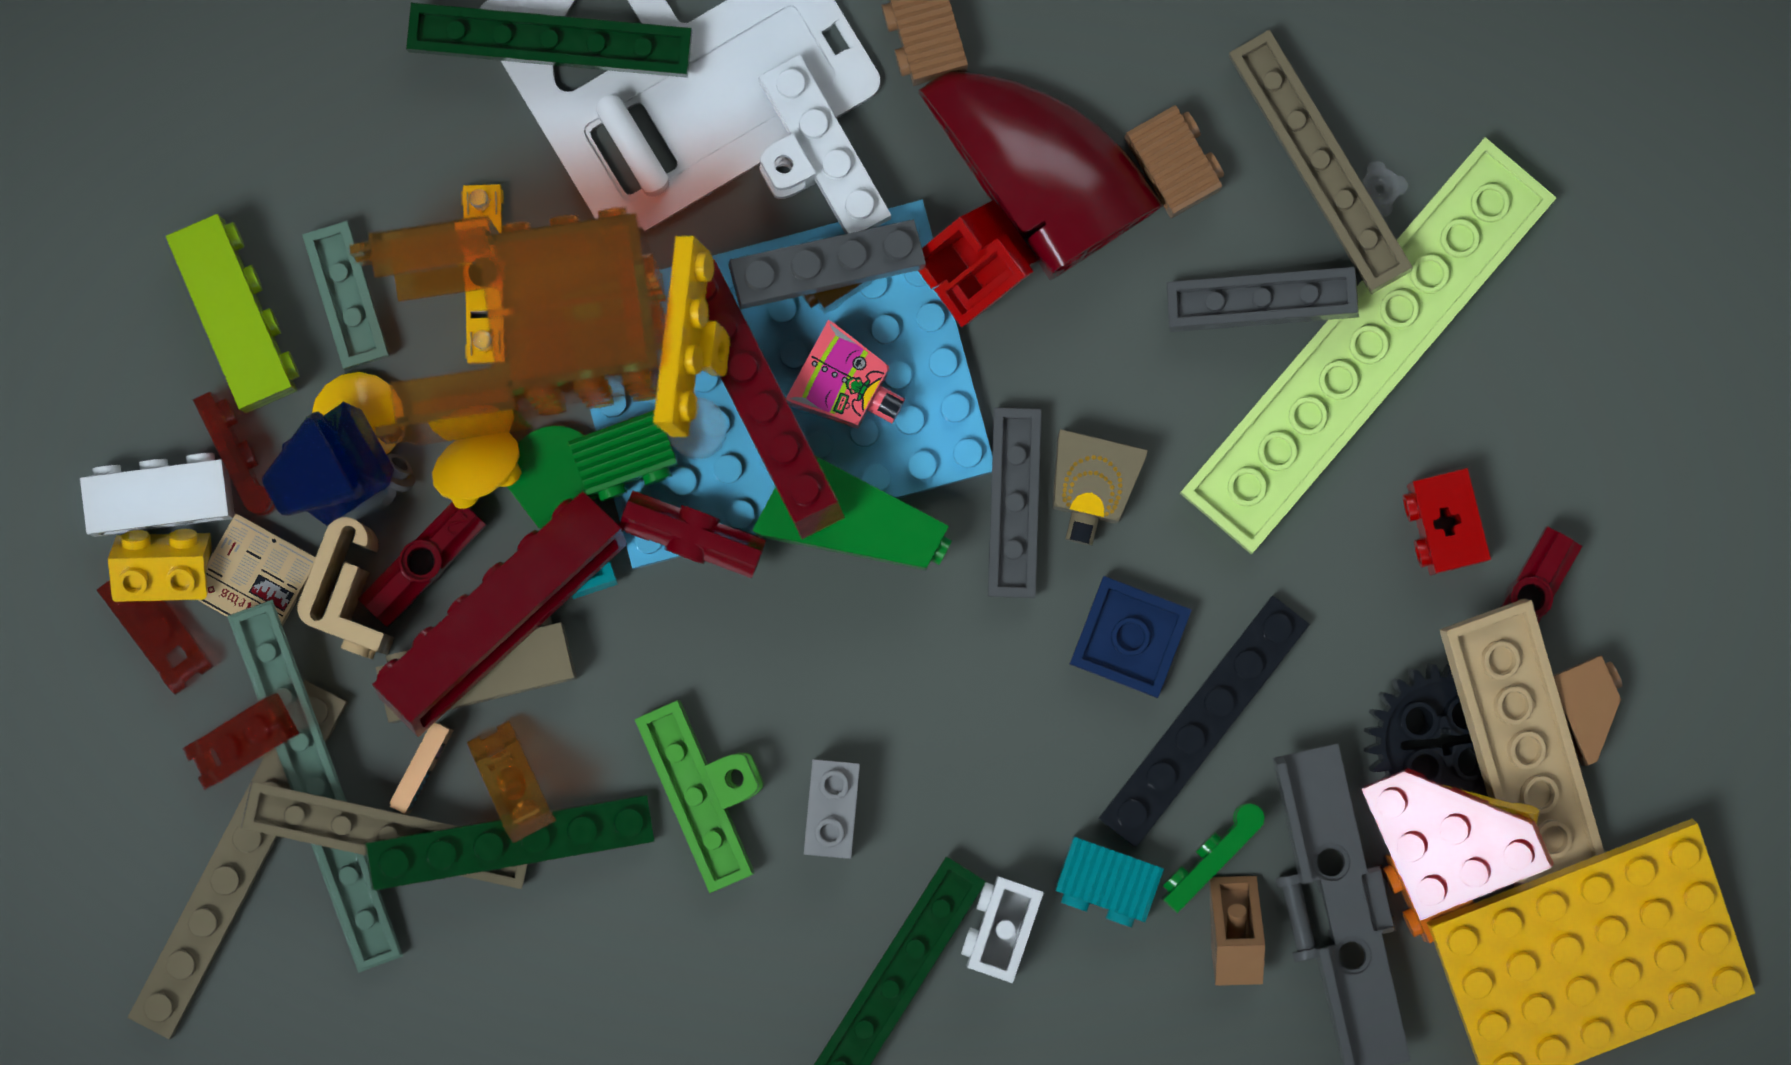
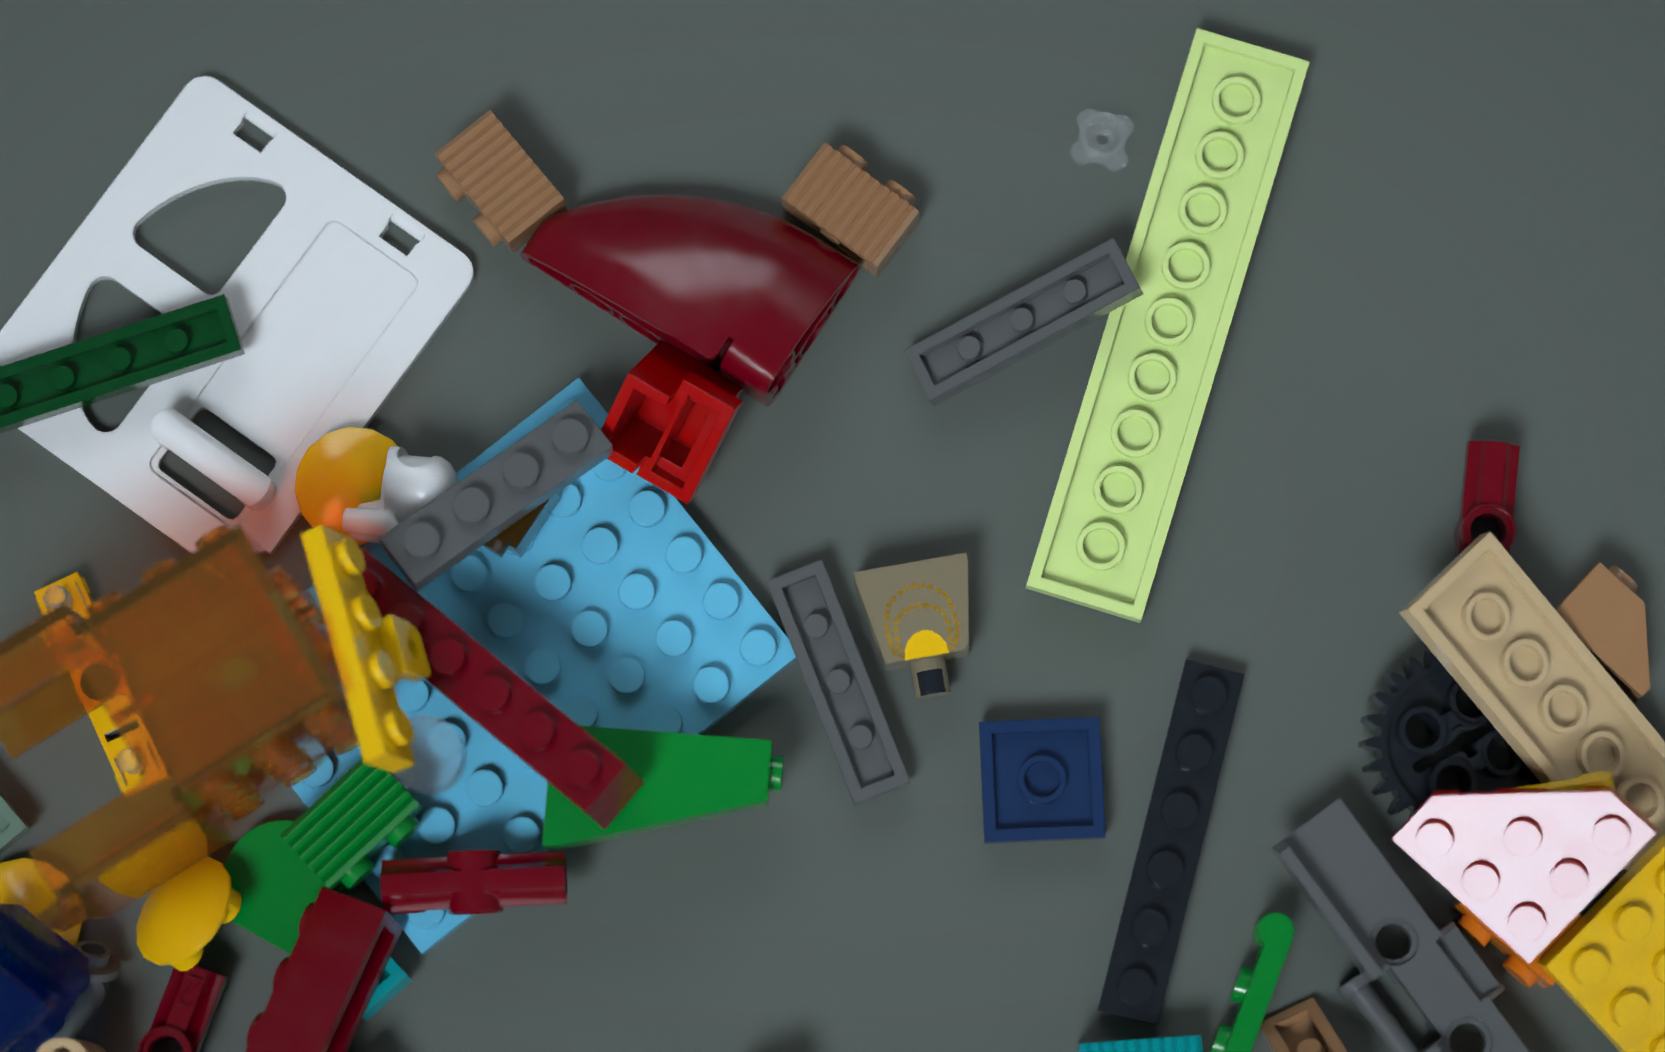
camera: 15 degrees left, 5 degrees down
white plate [758,54,891,234] -> none
torso [785,320,905,428] -> none
dark tan plate [1229,29,1413,294] -> none
red brick [1402,468,1491,576] -> none
none -> yellow dish [295,427,398,546]
none -> white piece [342,446,458,543]

